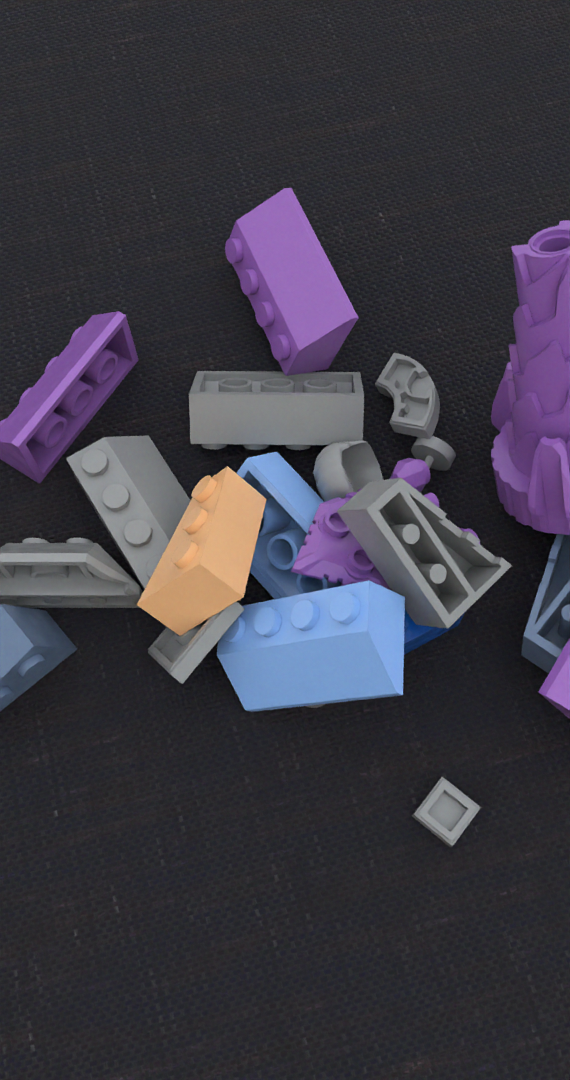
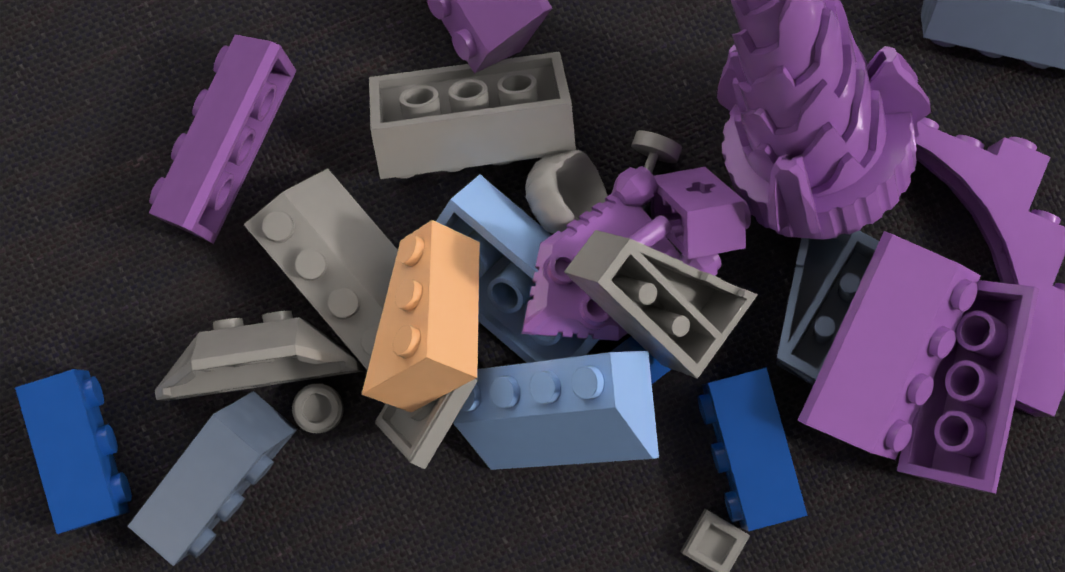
camera: 15 degrees left, 15 degrees up
light grey tile [375,353,440,439] -> none
none -> light grey tile [292,384,344,433]
none -> medium lavender brick [651,167,751,259]
none -> blue brick [698,368,808,531]

